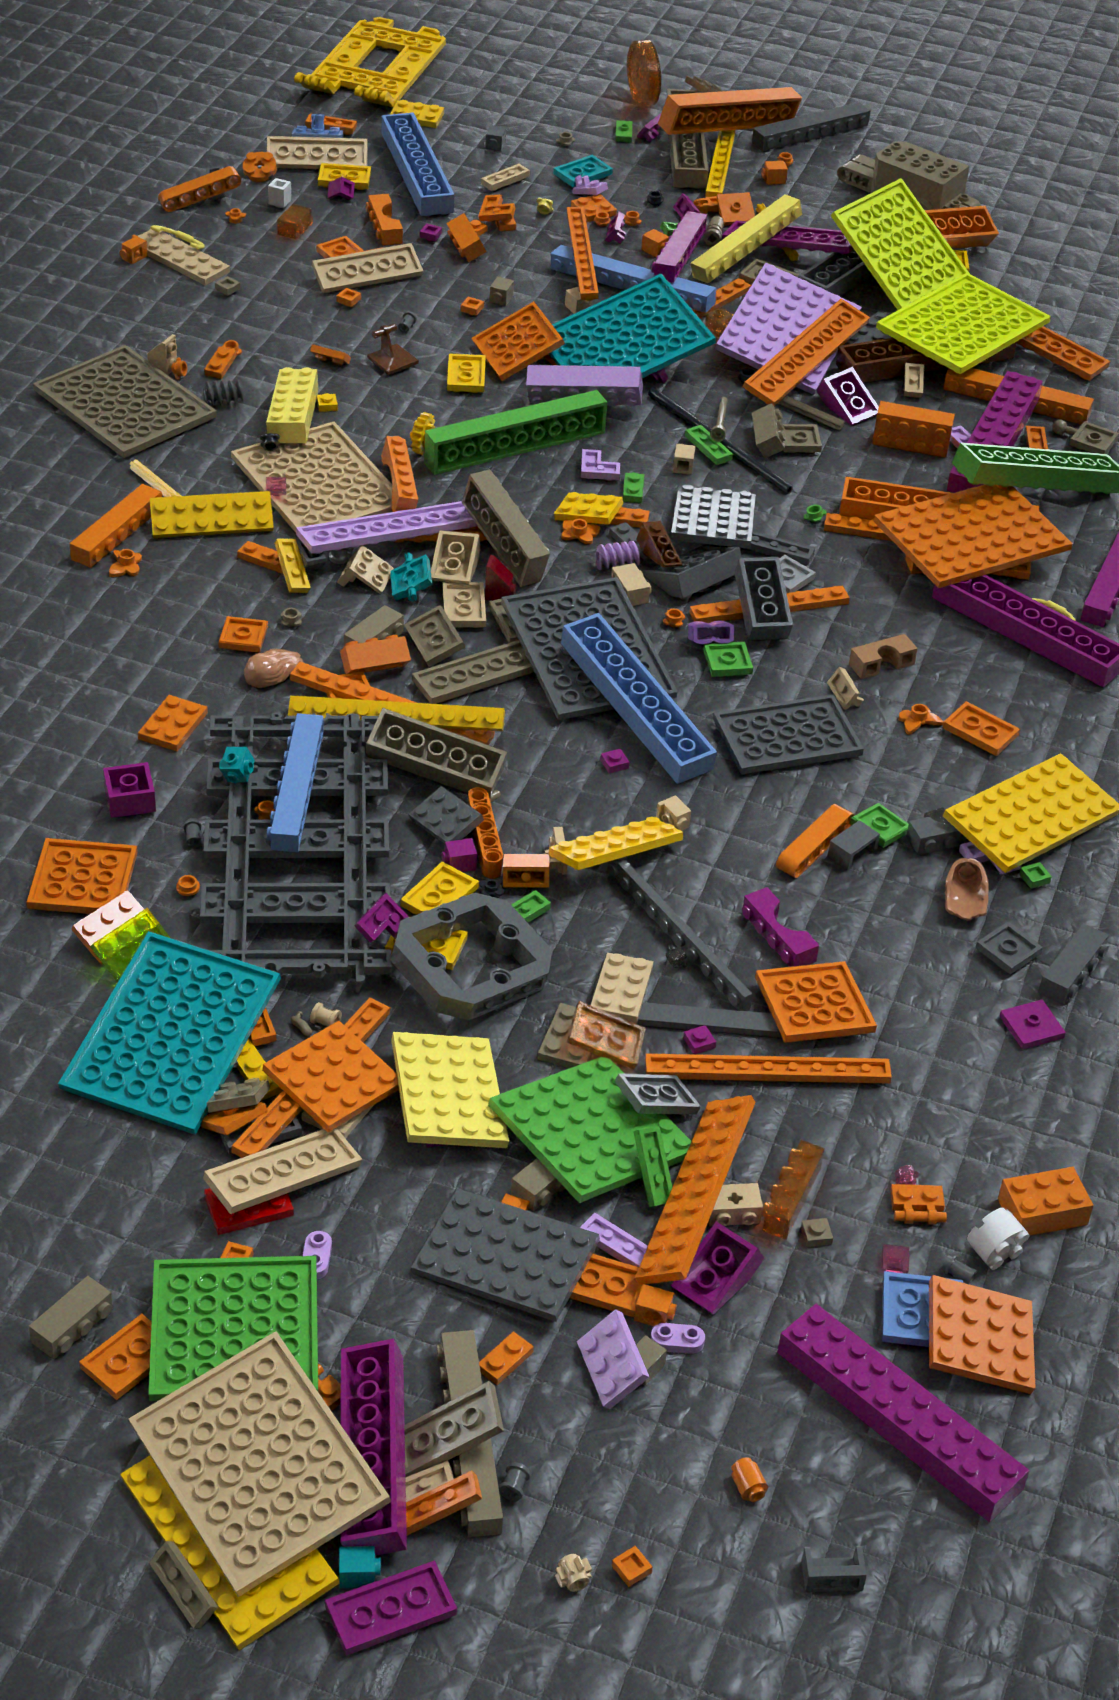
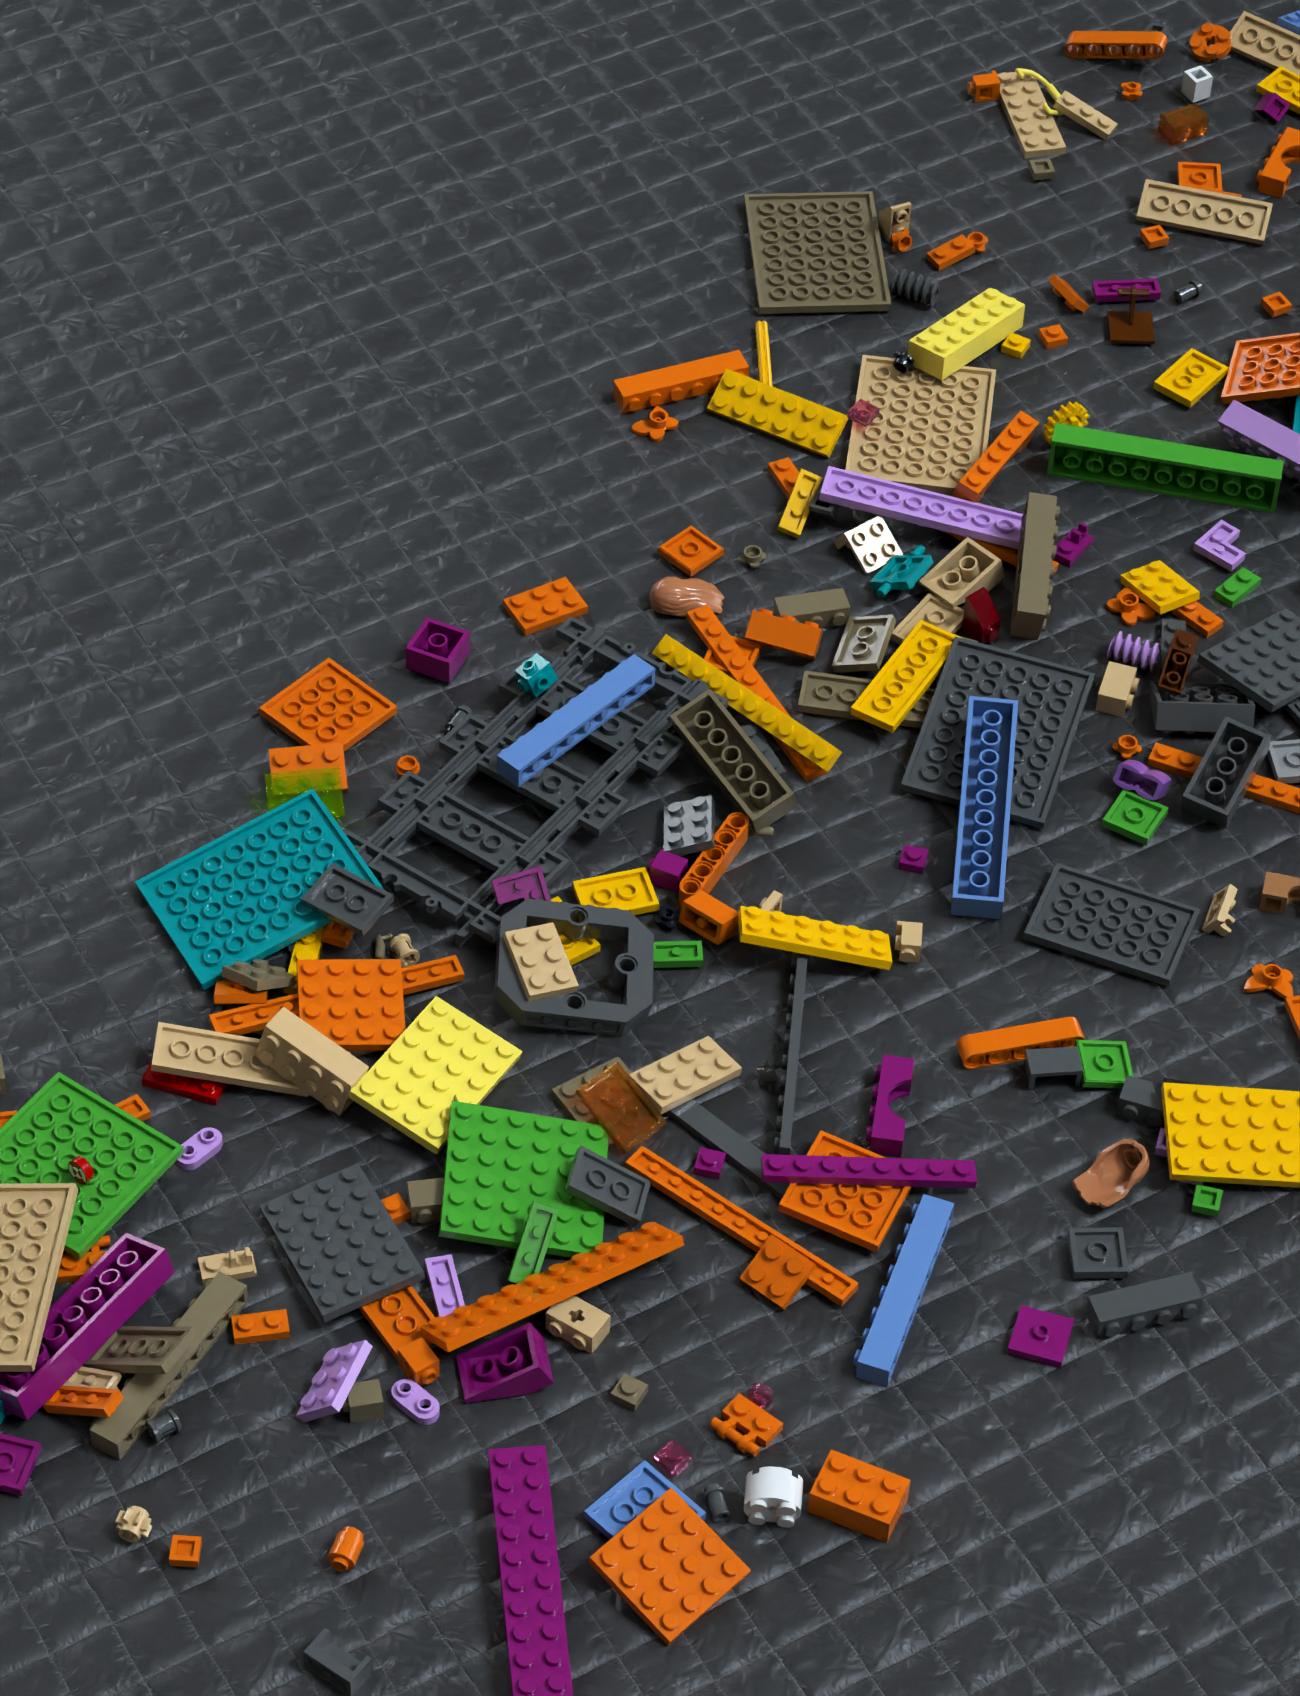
camera: 40 degrees right, 5 degrees up
clear orange brick [761,1140,825,1240] -> none
none -> red tile [68,1156,94,1184]
none -> tan plate [198,1247,257,1286]
none -> tan brick [255,1007,369,1116]
none -> dark grey plate [301,863,394,937]
none -> tan plate [503,922,579,1001]
none -> orange plate [740,1234,817,1311]
none -> magenta plate [761,1154,977,1188]
none -> yellow plate [850,620,962,733]
none -> medium blue brick [853,1194,954,1387]
none -> orange plate [1038,324,1068,349]
none -> tan plate [1053,91,1118,140]
none -> magenta plate [1092,278,1161,302]

